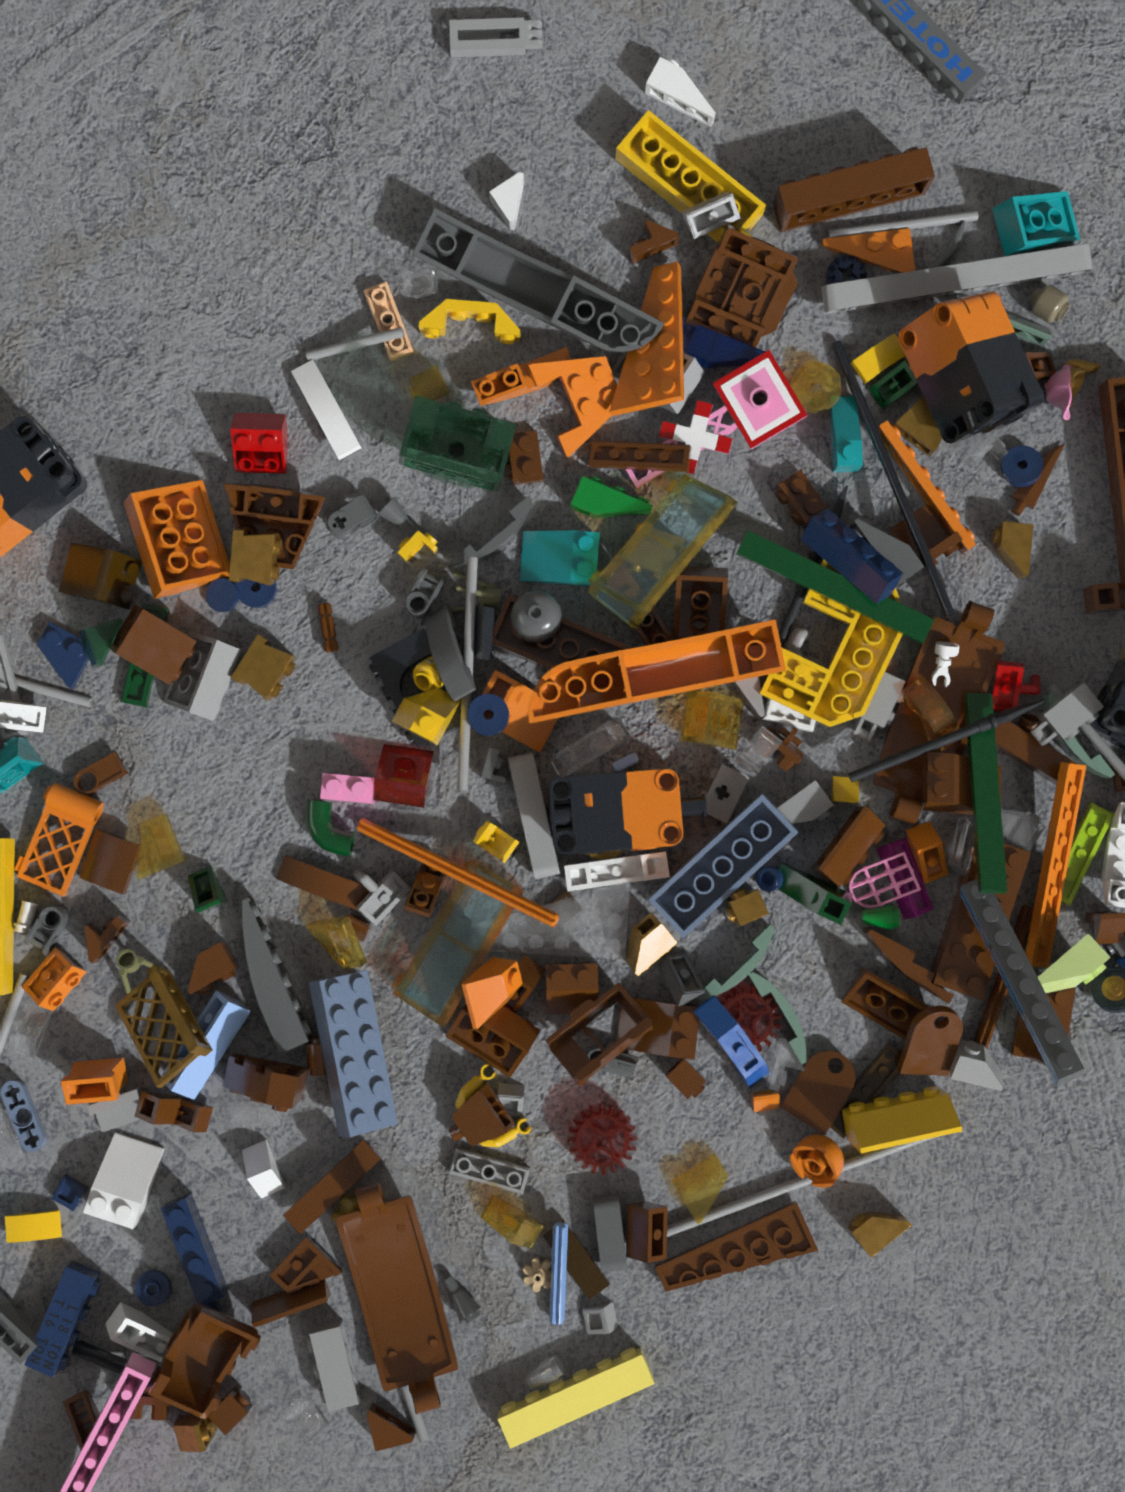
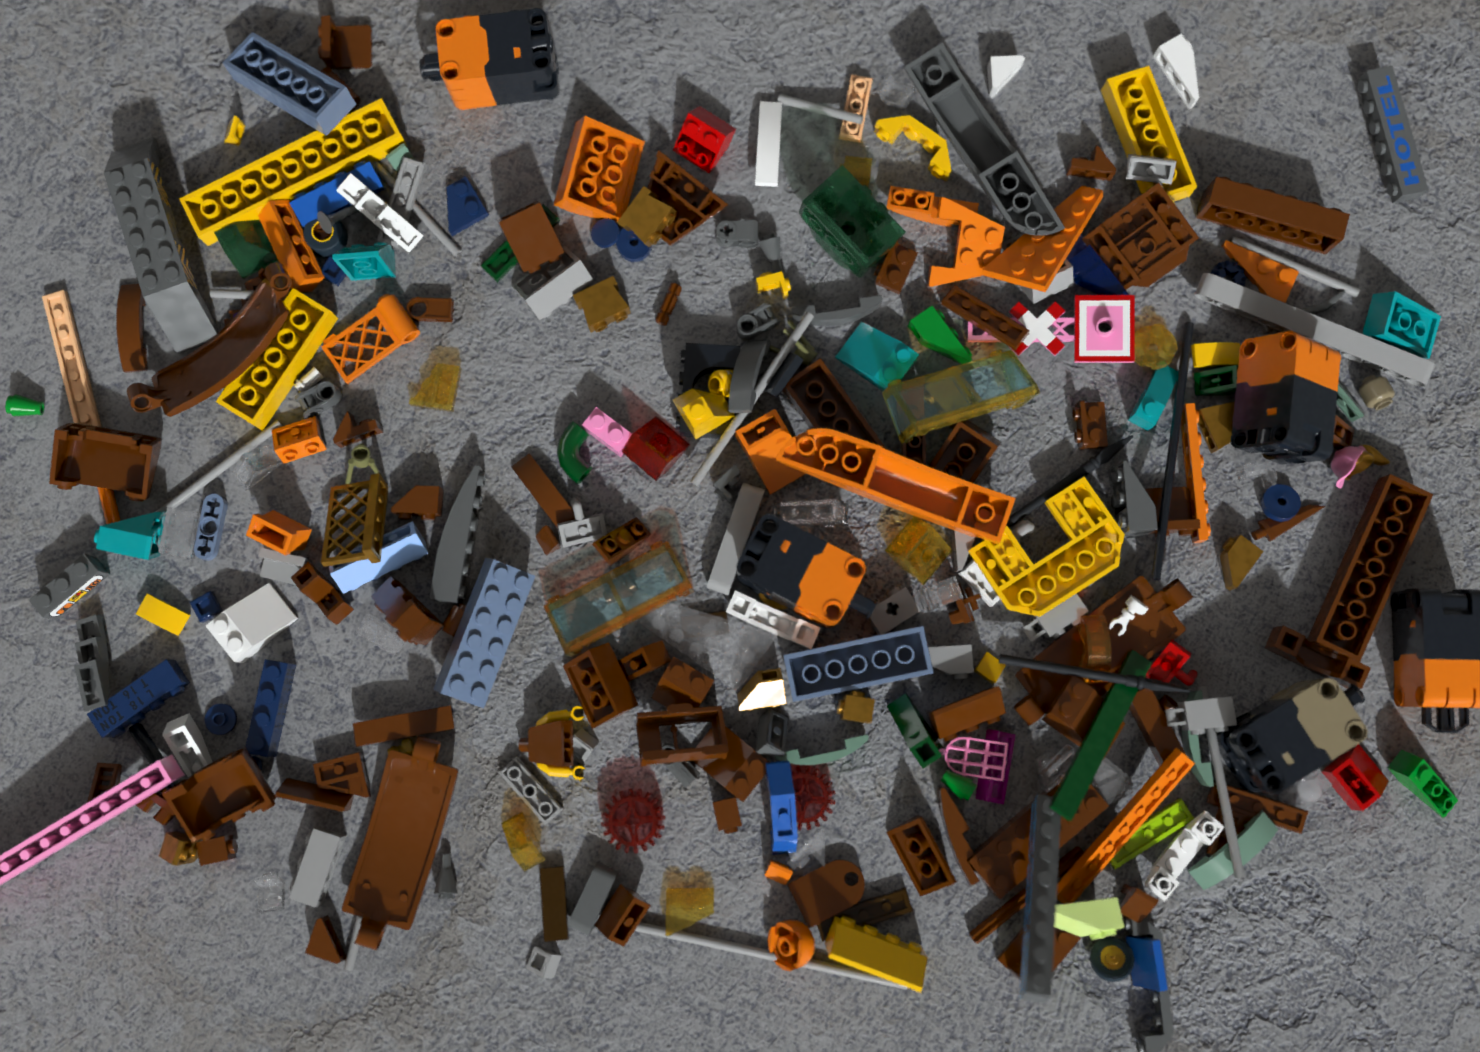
camera: 35 degrees right, 5 degrees down
dark brown piece [58,543,142,610] -> none
slope [79,618,123,668] -> none
reddish brown slope [80,829,142,894] -> none
dark green slope [188,865,227,913] -> none
white slope [242,1139,286,1198] -> none
clear yellow wing [306,916,367,969] -> none
orange axle [356,818,560,927] -> none
orange slope [461,957,523,1029] -> none
dark blue piece [468,694,509,736] -> none
yellow bracket [473,820,519,863] -> none
light yellow brick [498,1347,655,1449] -> none
dark grey cylinder [511,590,562,642] -> none
tan plant [523,1257,552,1292] -> none
clear cone [525,1355,566,1389] -> none
medium blue axle [549,1222,568,1325] -> none
light blue tile [611,752,639,773] -> none
reddish brown wing [654,1201,818,1292] -> none
dark green tile [736,530,935,644] -> none
sand green slope [748,971,806,1065] -> none
dark blue tile [756,866,783,892] -> none
dark blue brick [801,509,903,604] -> none
pearl gold slope [847,1211,912,1258] -> none
reddish brown tile [897,1005,963,1076] -> none
orange slope [906,821,948,884] -> none
light grey slope [950,1039,1003,1091] -> none

